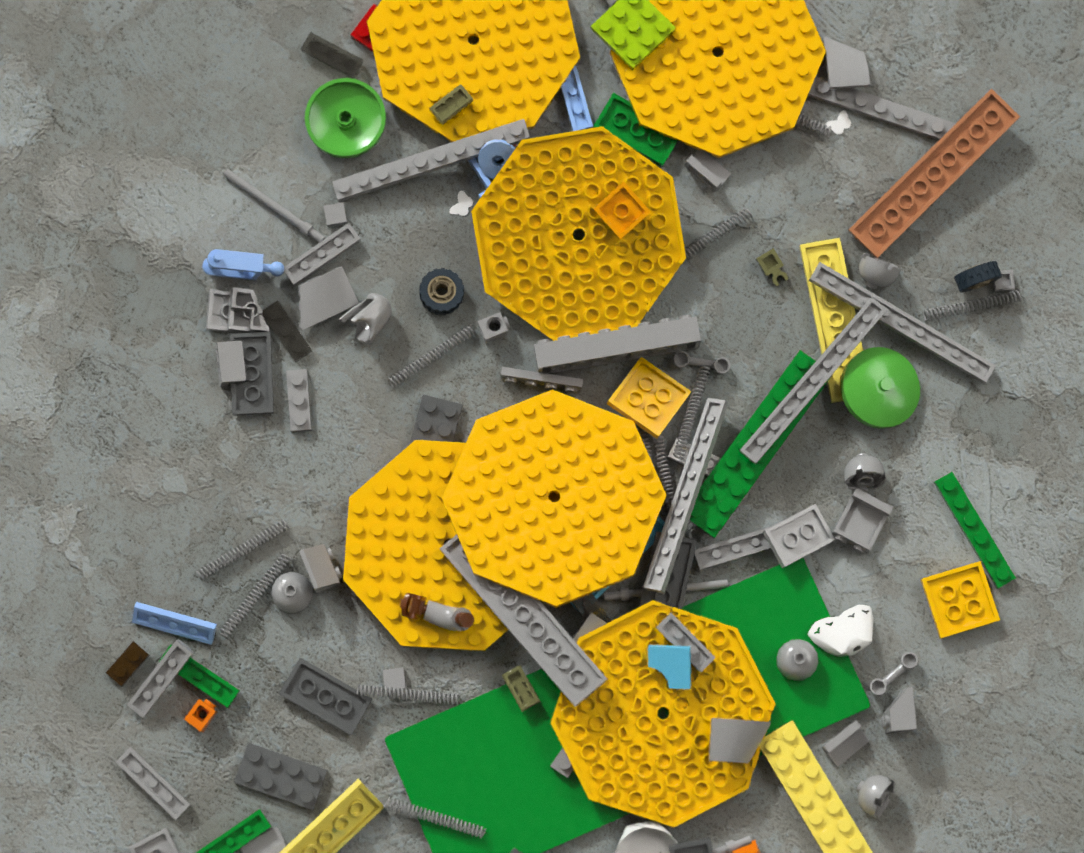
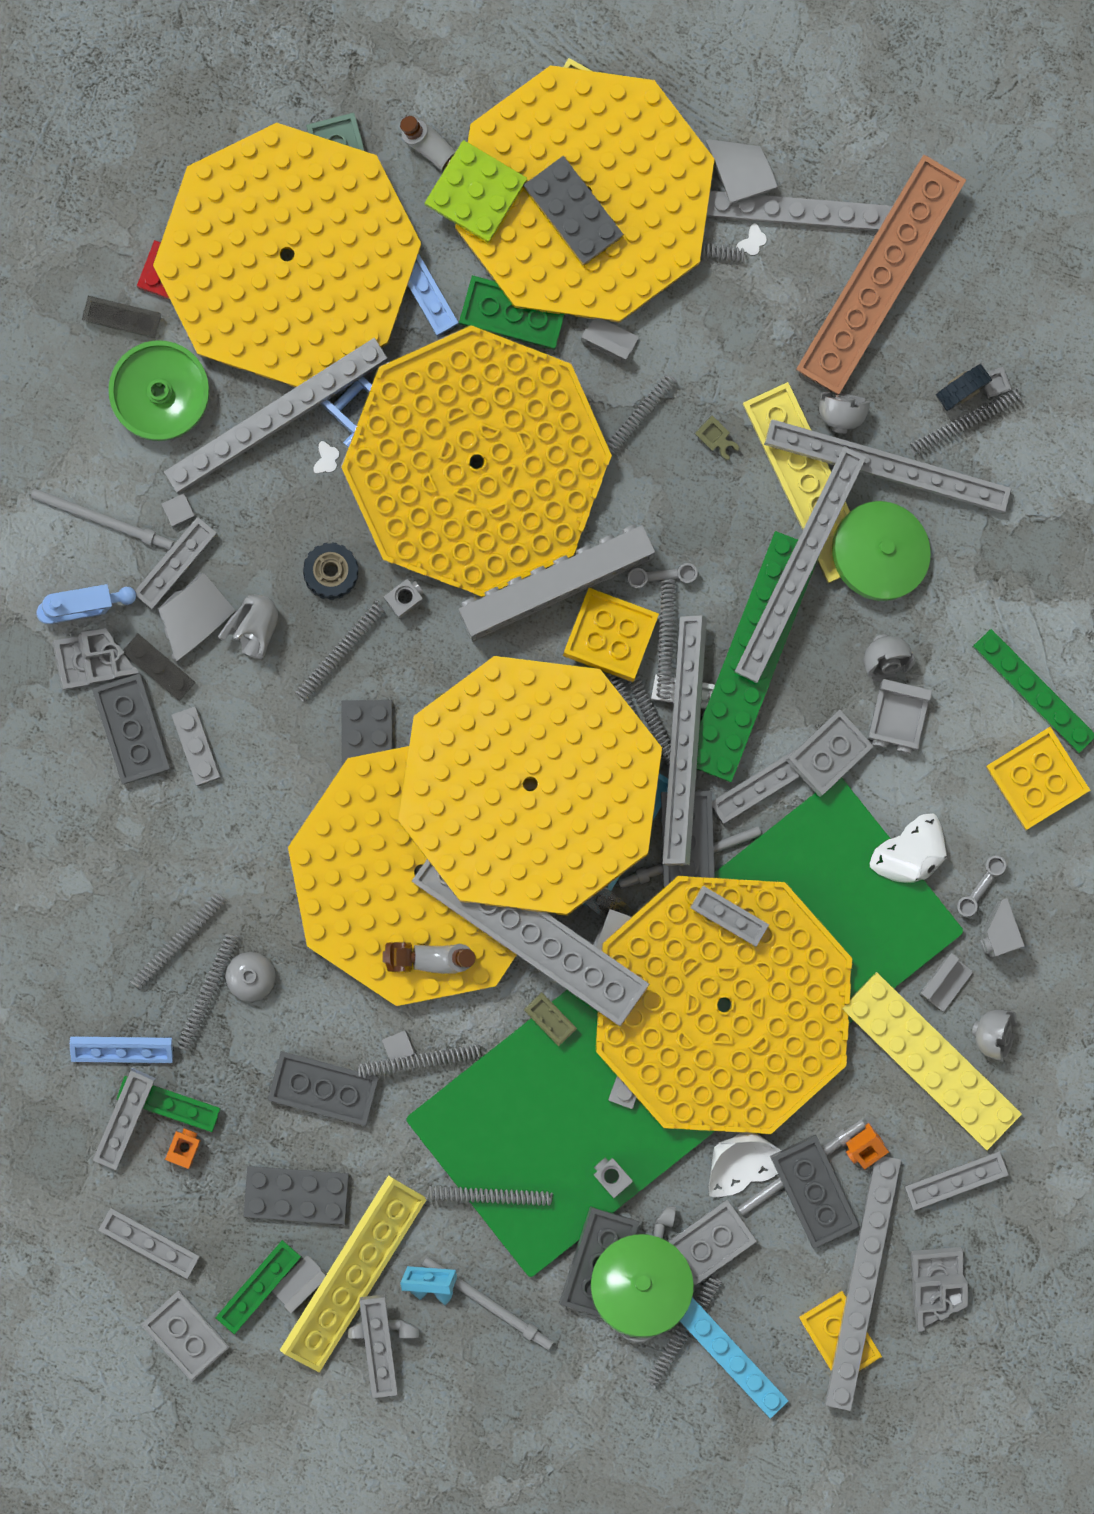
camera: 15 degrees left, 5 degrees up
dark brown plate [106,641,150,687] -> none
light grey panel [215,341,246,387] -> none
light grey slope [299,544,342,594] -> none
olive plate [429,84,474,125] -> none
light blue tile [478,140,515,179] -> none
light grey plate [501,367,583,393] -> none
light orange plate [593,181,651,240] -> none
medium azure tile [648,645,691,689] -> none
light grey slope [709,718,770,763] -> none
light grey cylinder [777,639,818,681] -> none
none -> dark grey plate [523,156,624,266]
none -> light grey brick [593,1158,633,1198]

